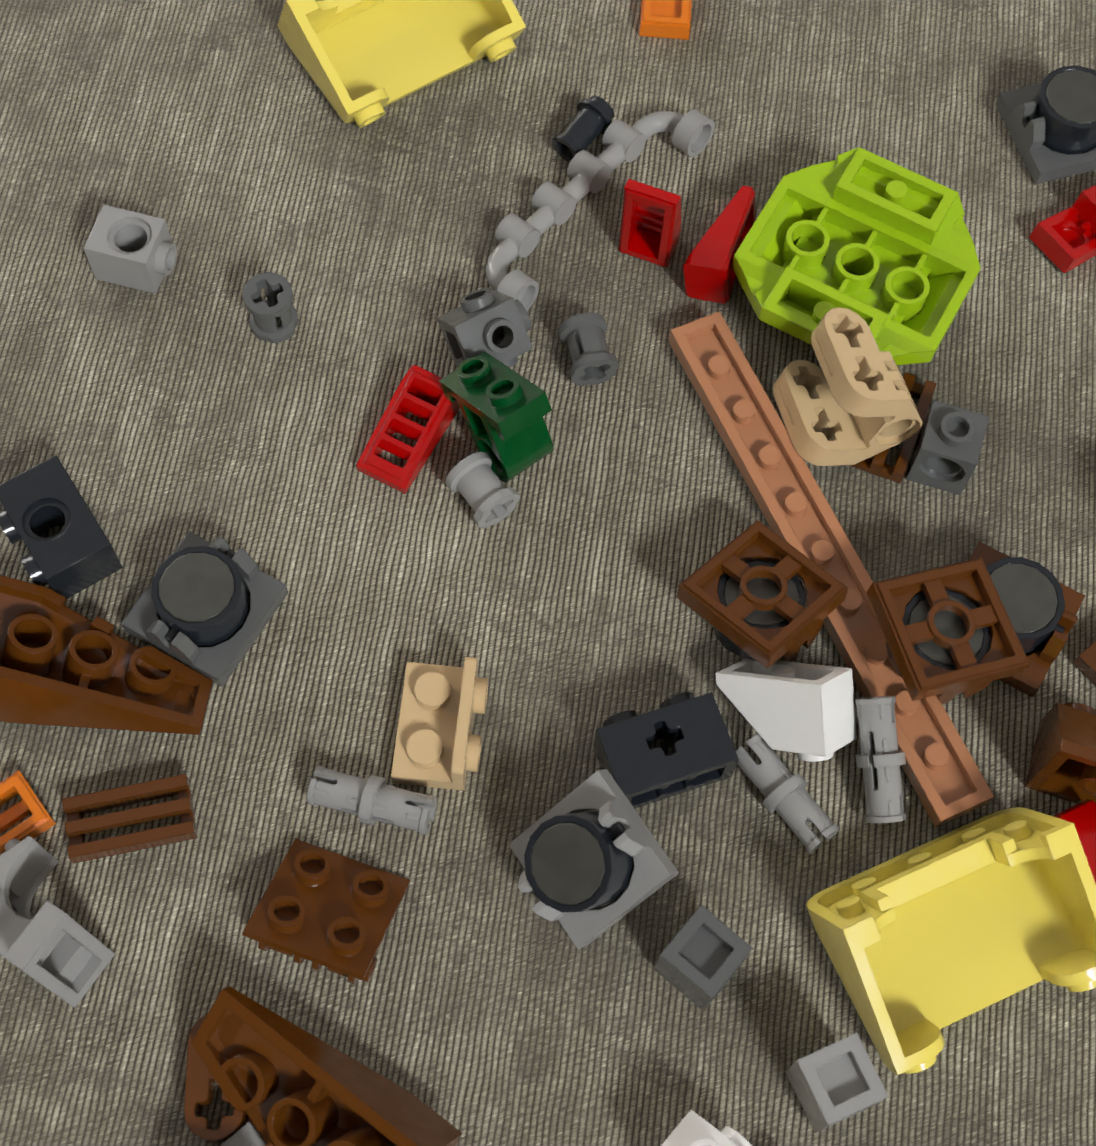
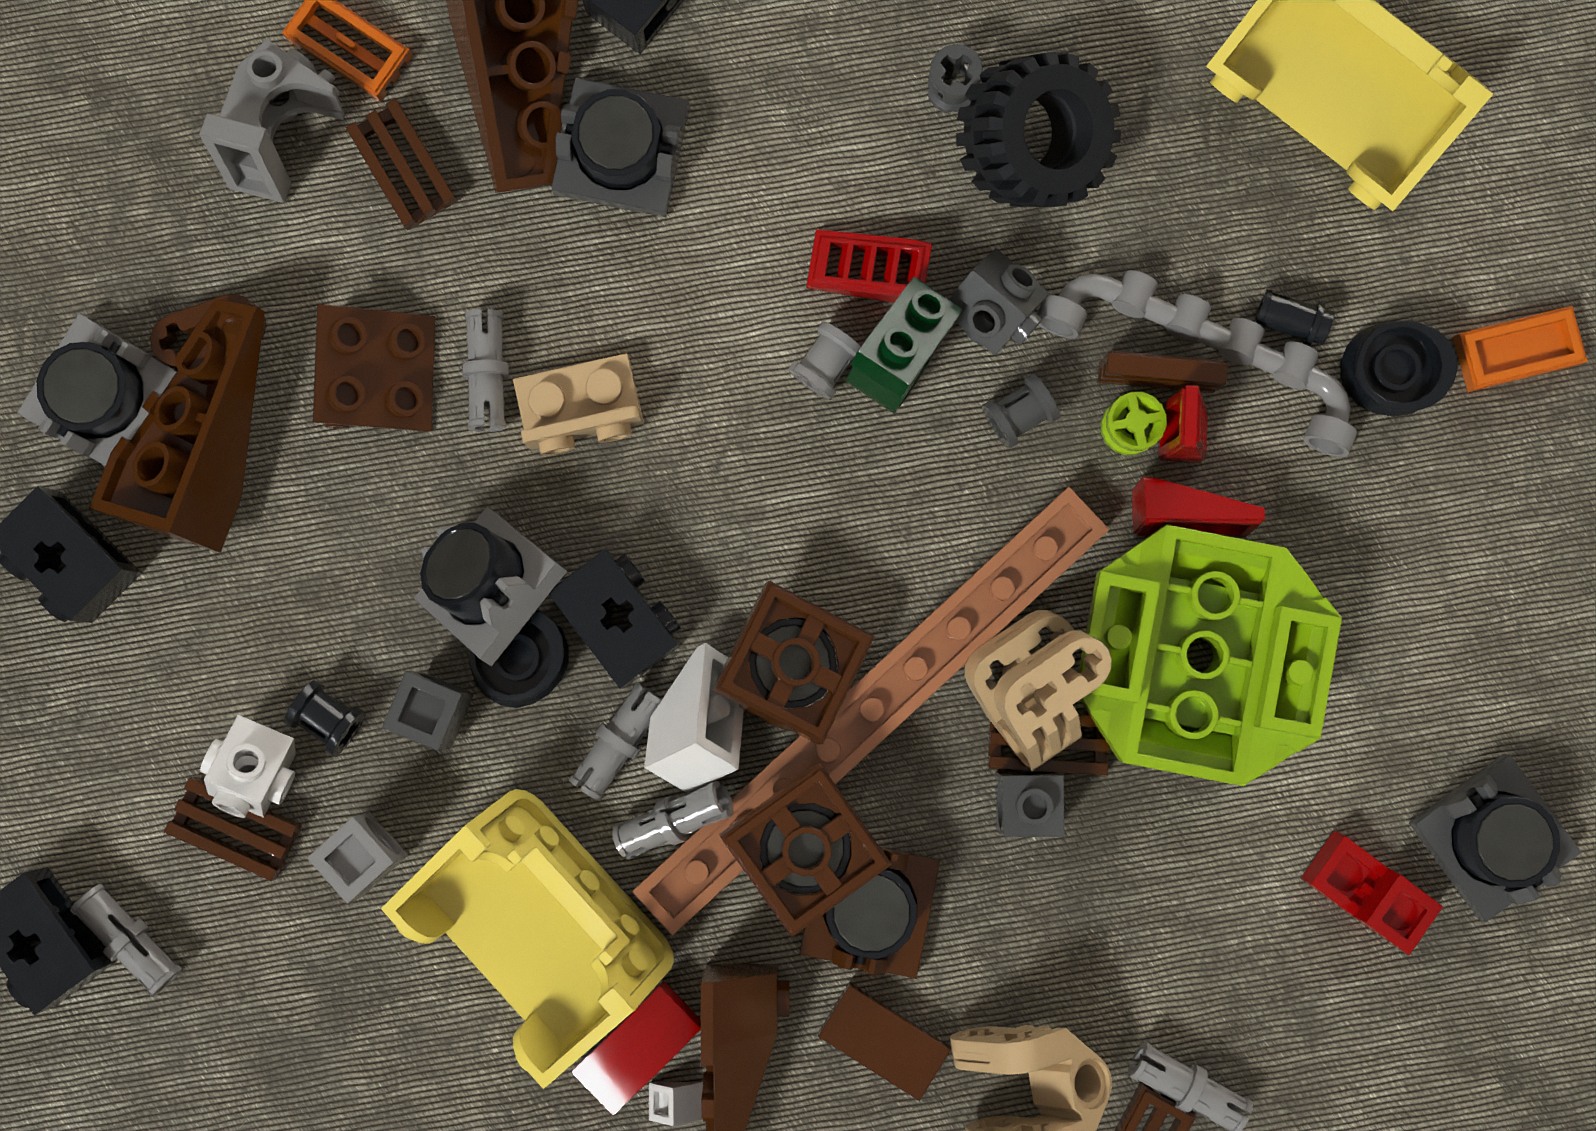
camera: 75 degrees right, 20 degrees up
none -> black bush [284,680,366,757]
none -> black piece [469,610,569,708]
none -> black tyre [956,52,1121,207]
none -> reddish brown tile [1097,350,1227,393]
none -> lime wheel [1101,392,1167,455]
none -> black piece [1340,320,1458,417]

